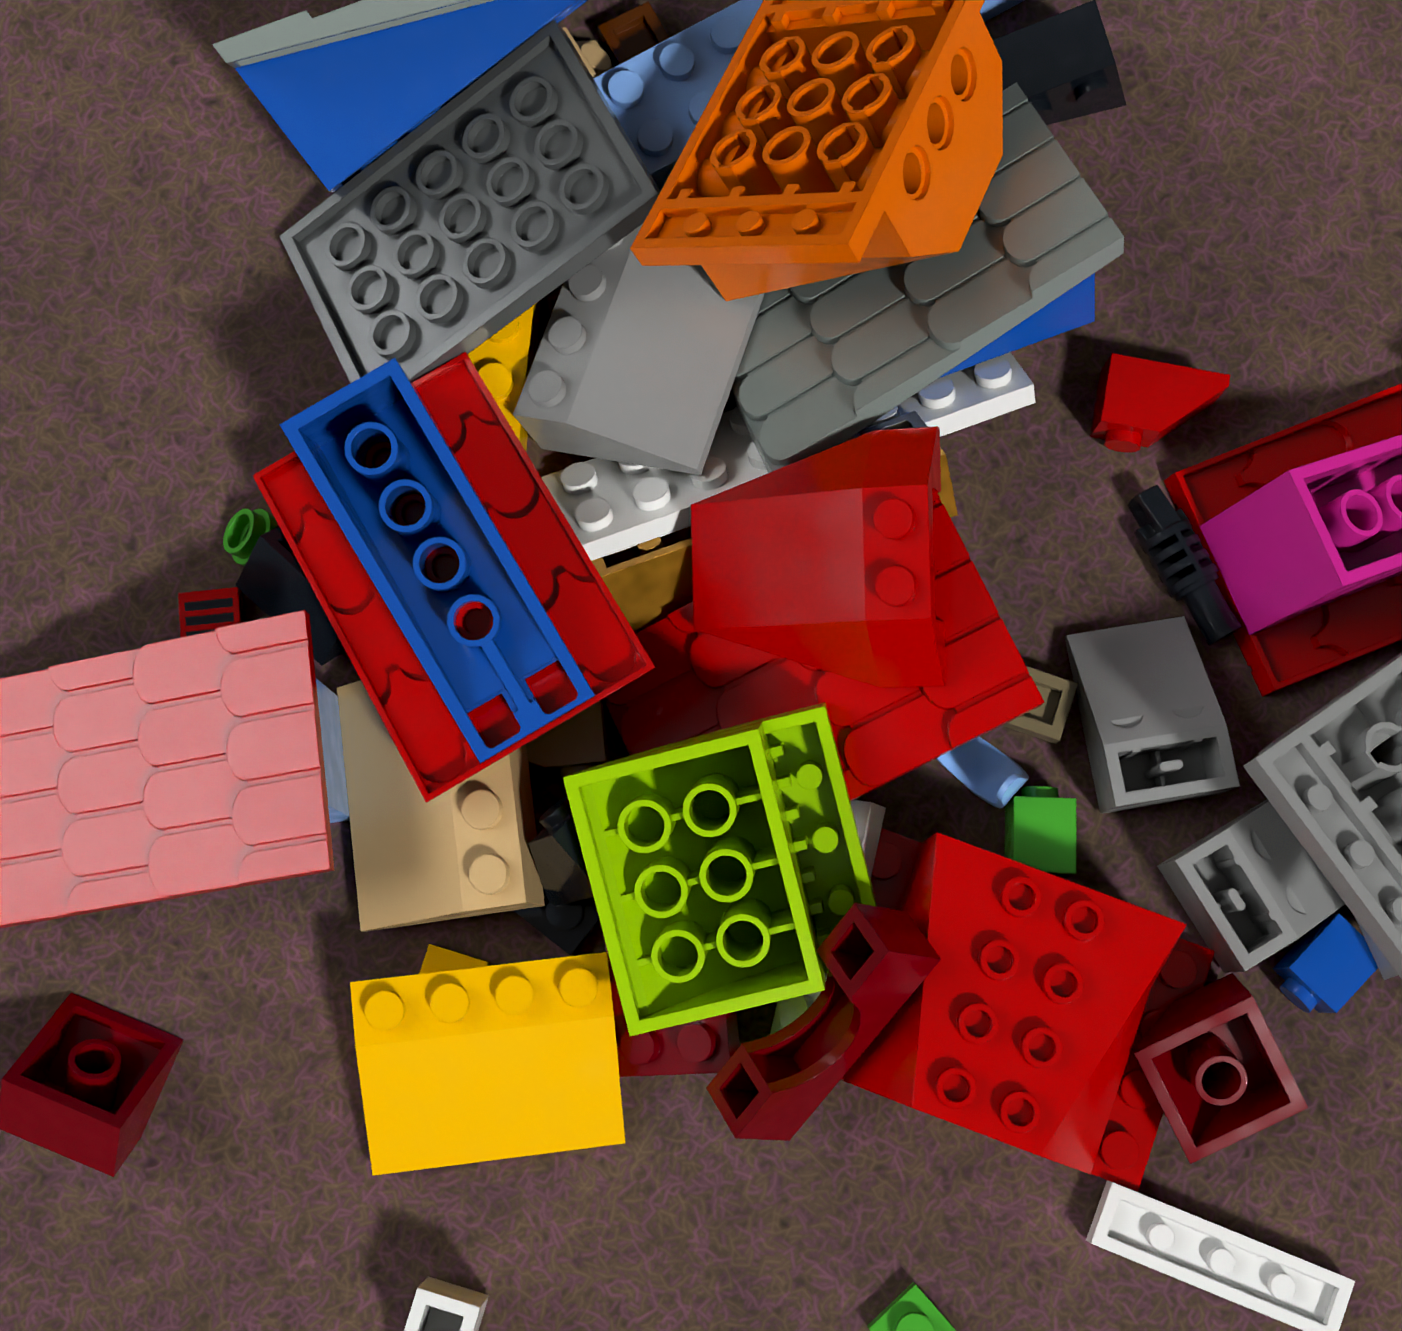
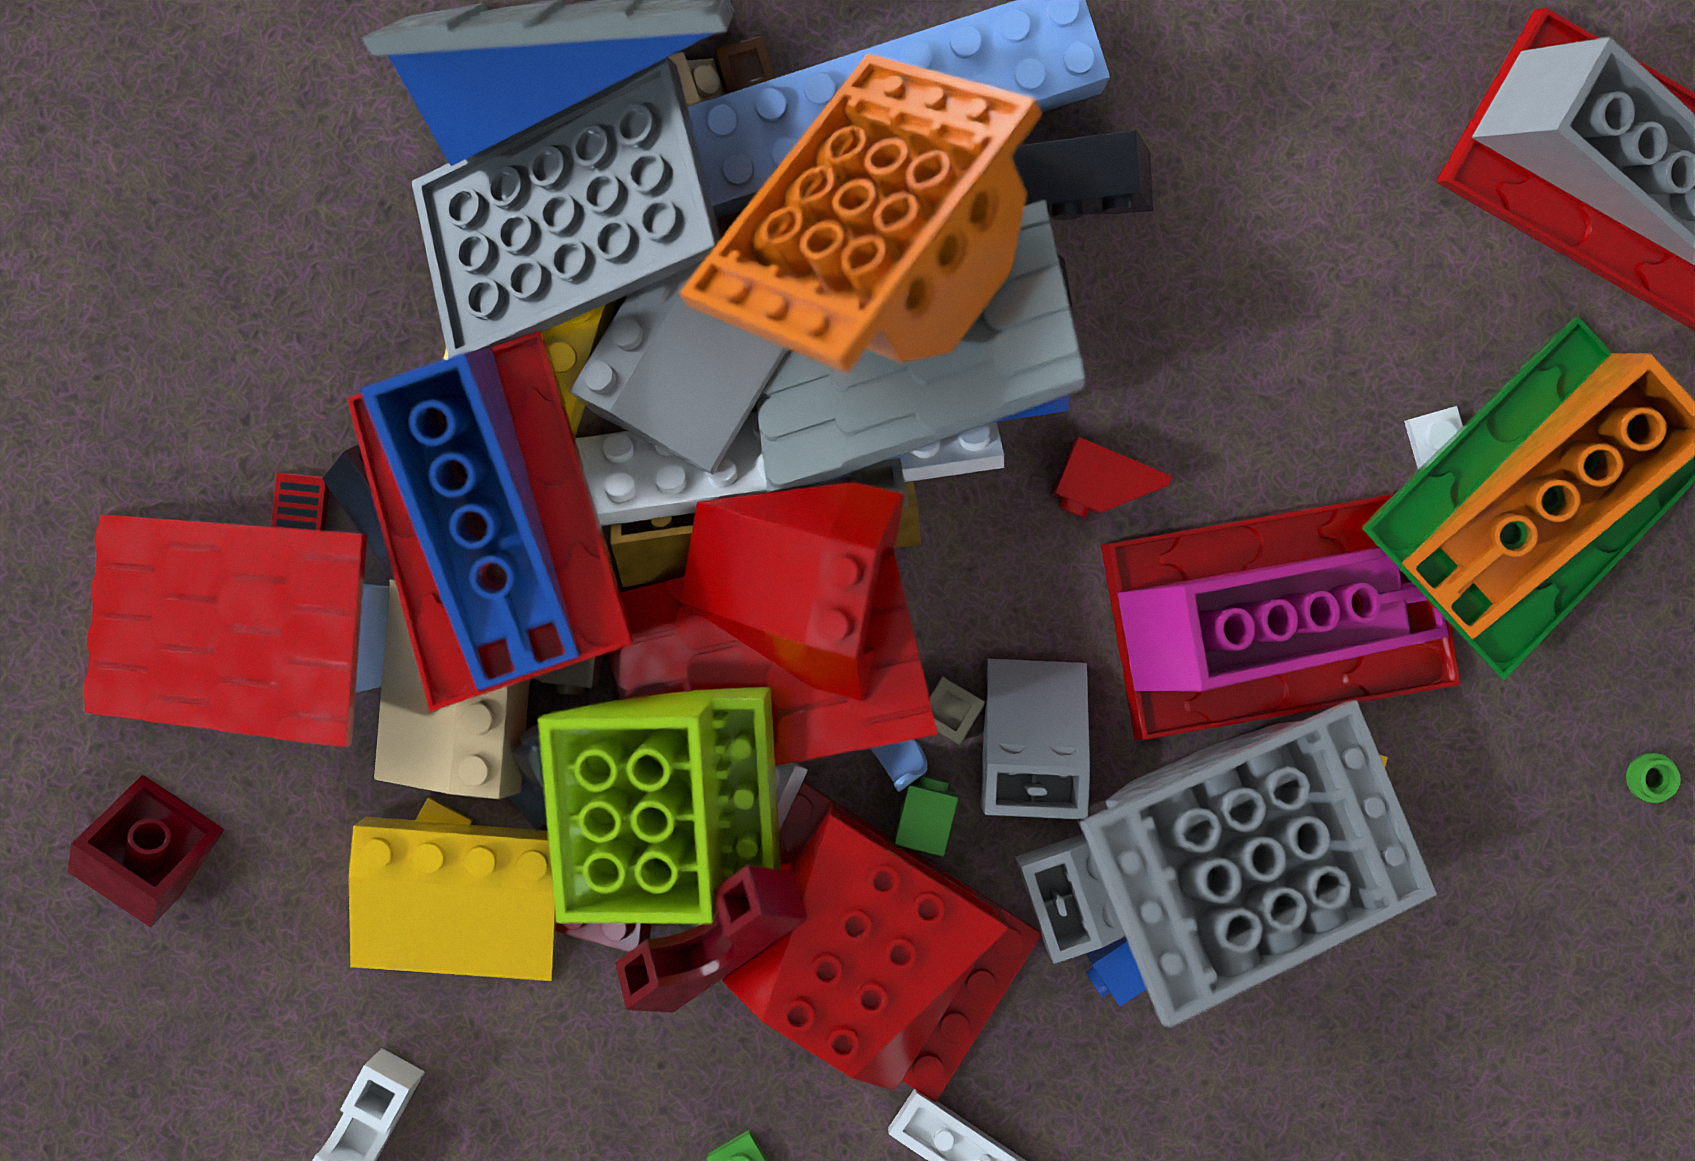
camera: 10 degrees right, 10 degrees up
bright green plate [223,509,277,567] -> none
black hinge [1128,485,1242,646] -> none
dark red slope [1132,973,1308,1164] -> none

